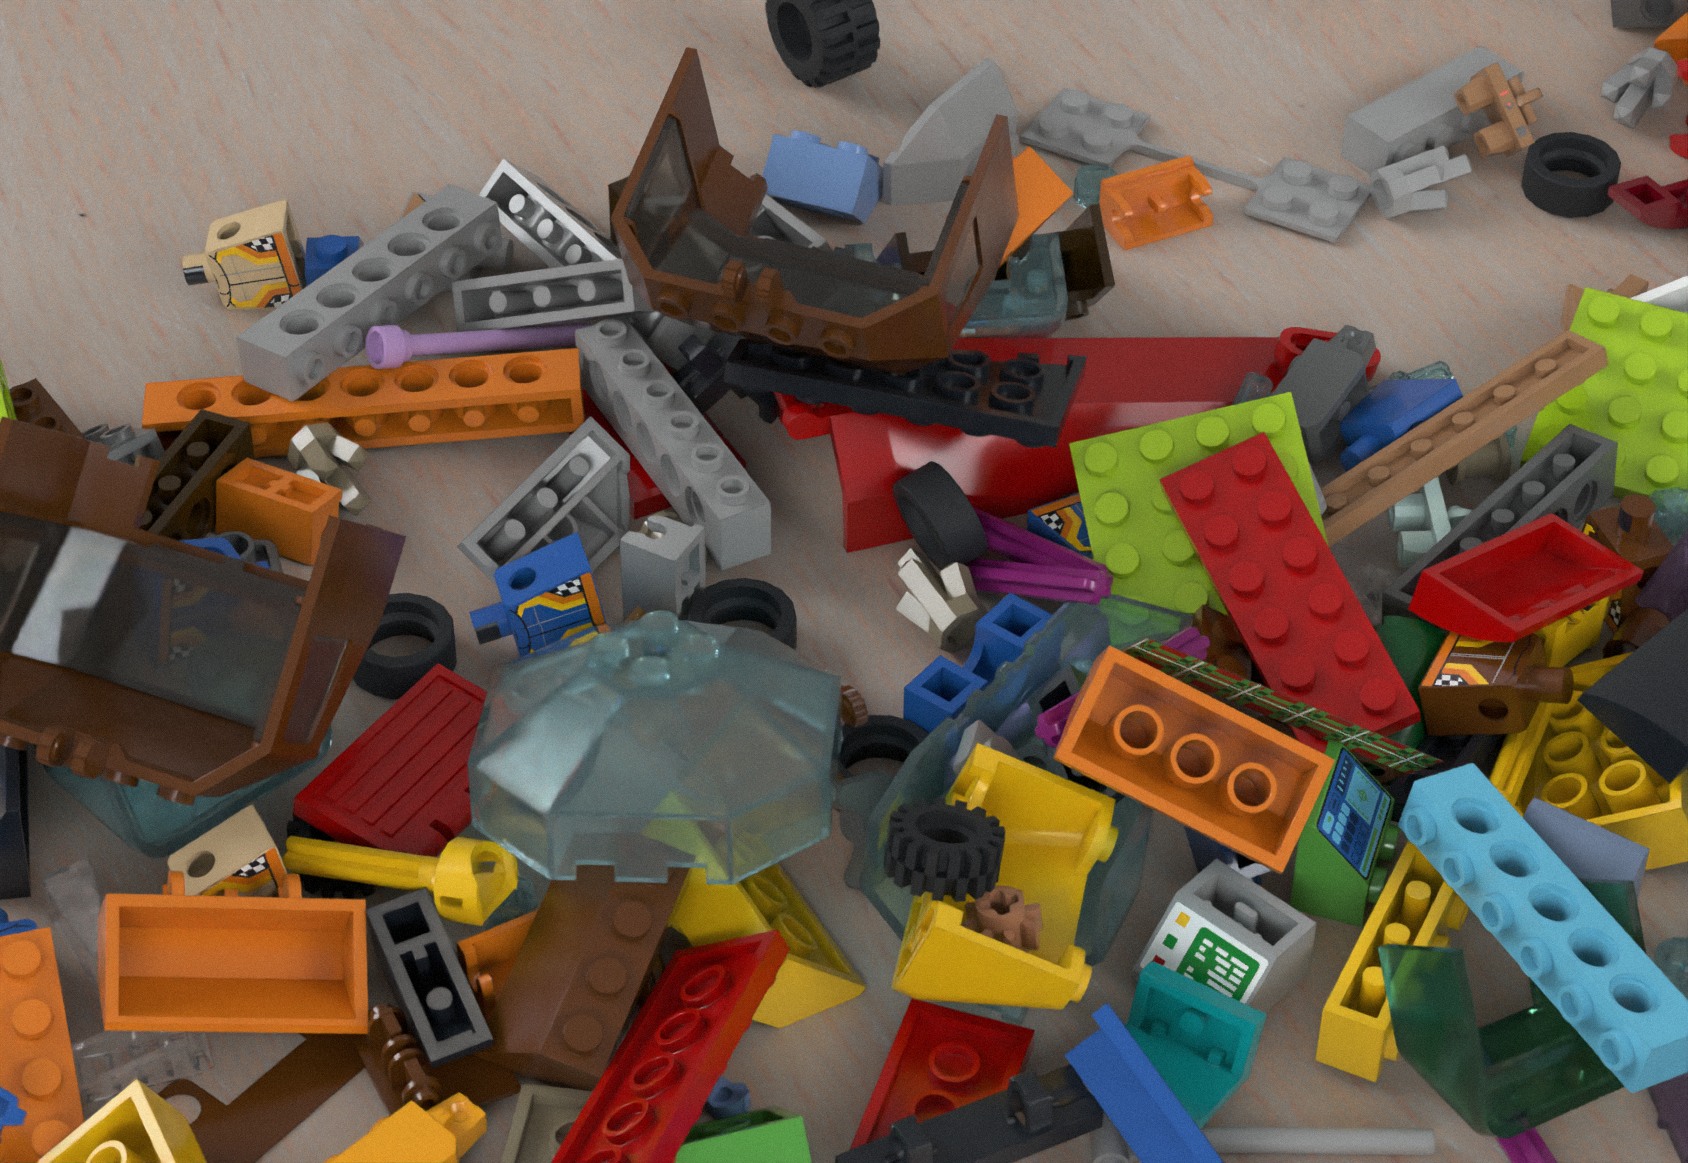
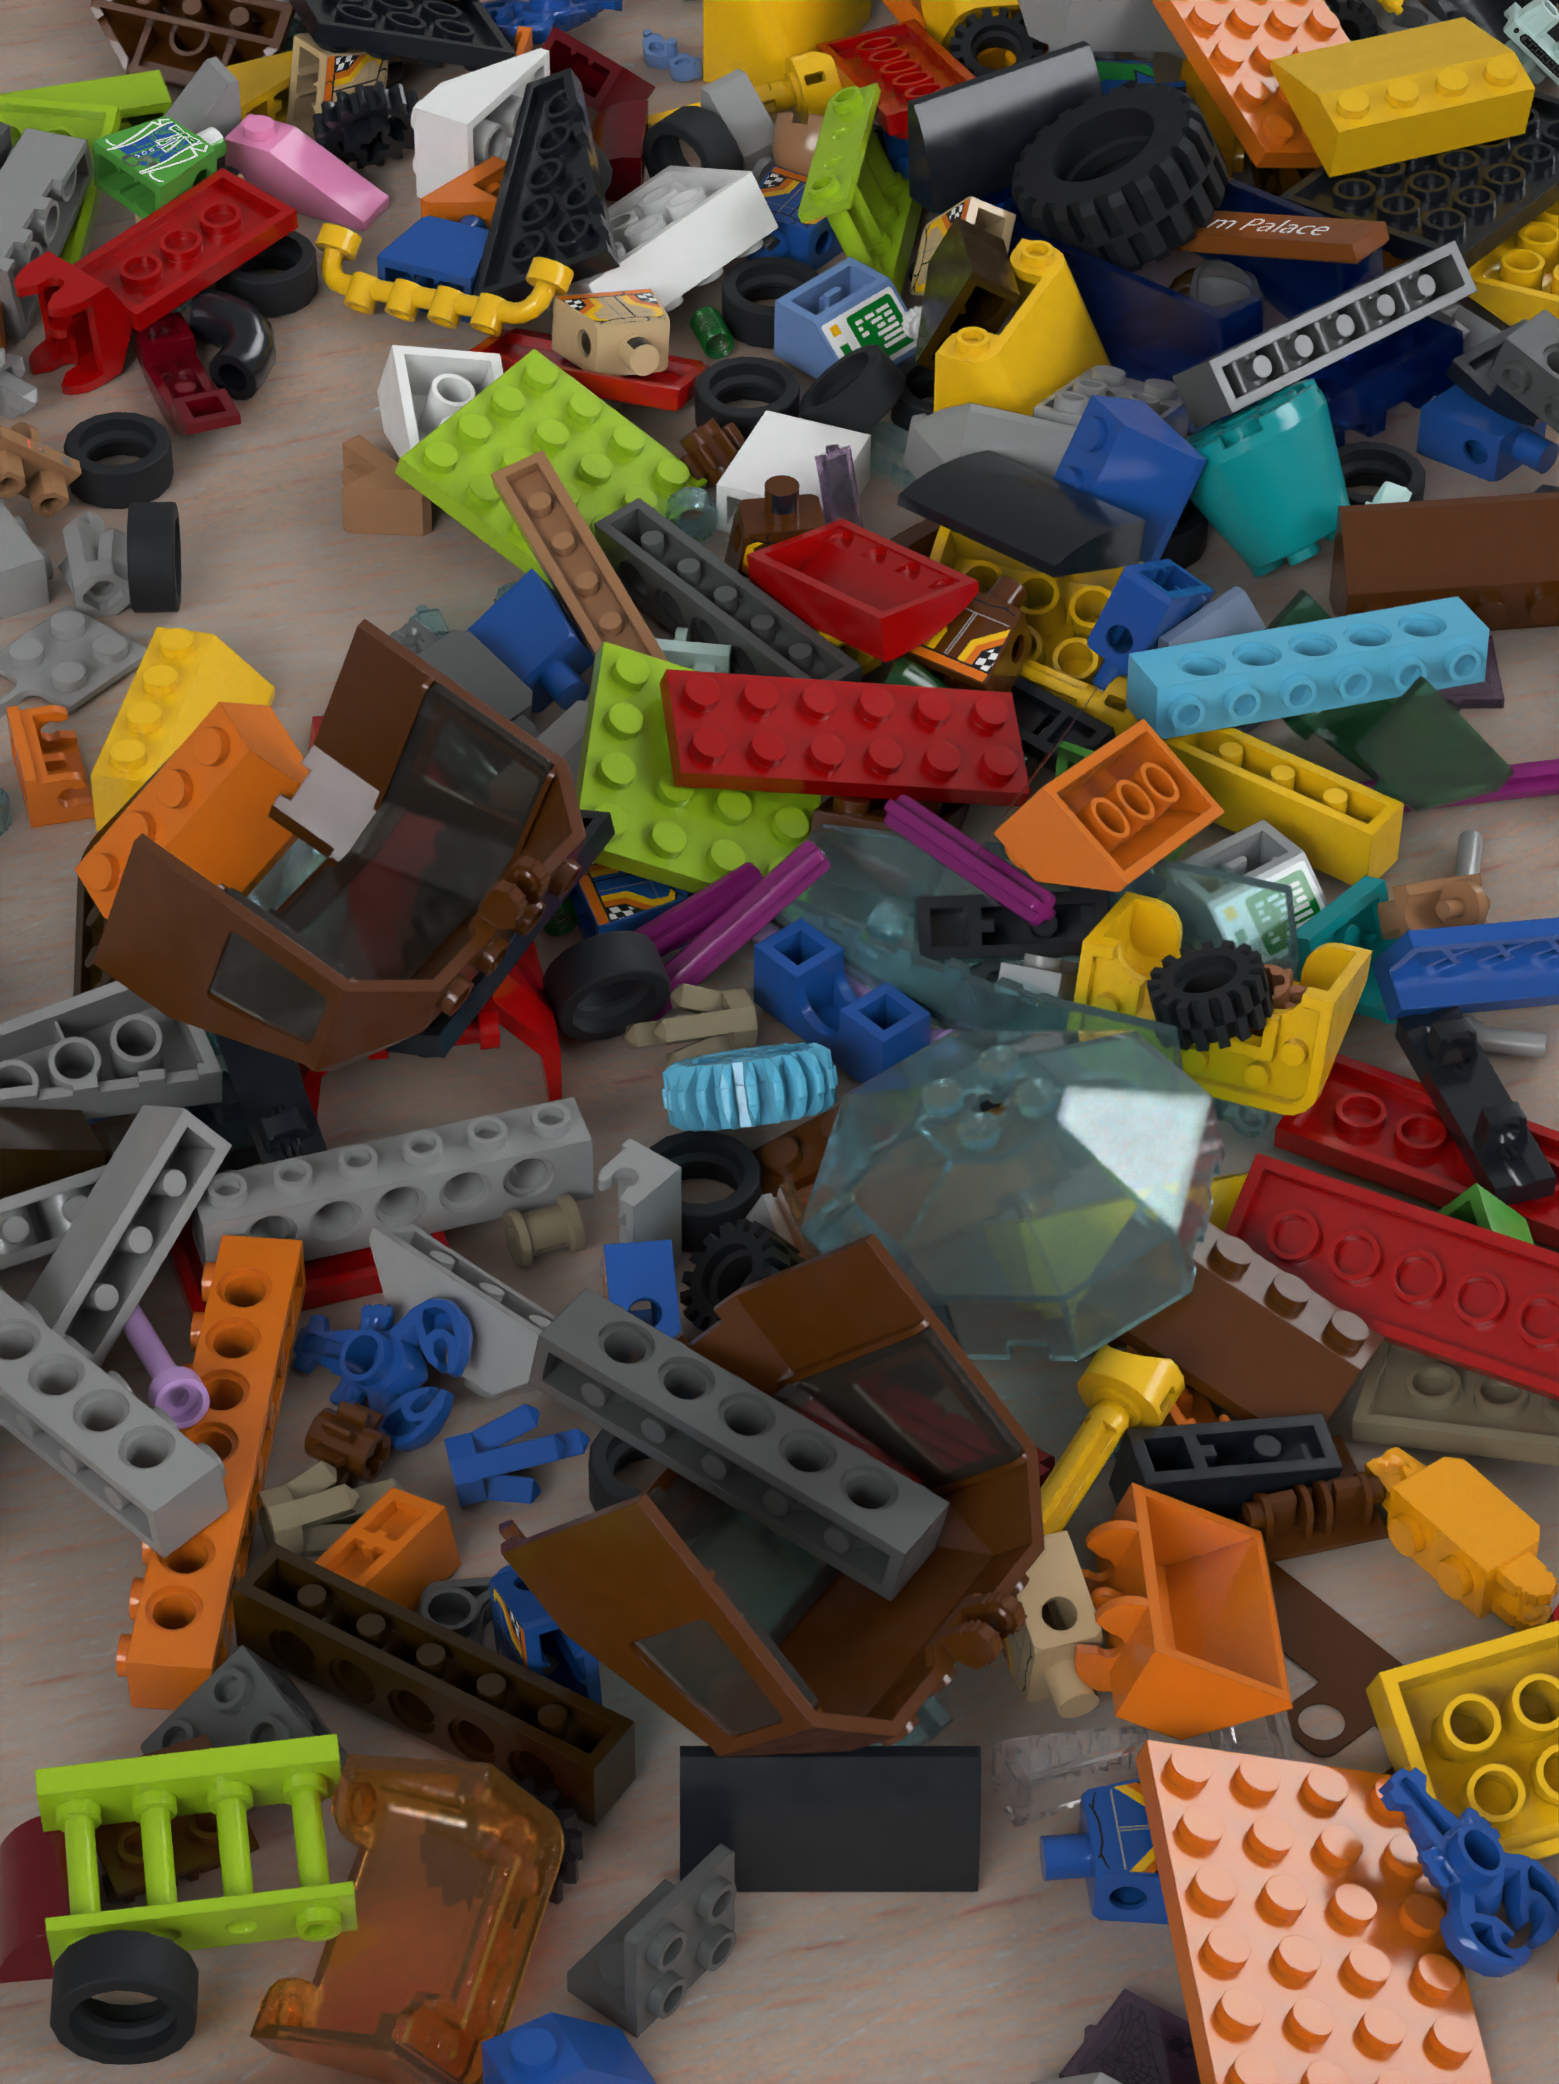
camera: 80 degrees left, 0 degrees up
none -> yellow slope [90,627,275,831]
none -> black tyre [127,502,182,613]
none -> blue animal [293,1297,473,1452]
none -> reddish brown gear [304,1401,391,1489]
none -> blue rock [444,1404,590,1507]
none -> dark grey brick [528,1287,950,1601]
none -> medium azure gear [661,1042,838,1132]
none -> blue torso [1087,559,1215,691]
none -> medium nougat hips [1377,873,1490,940]

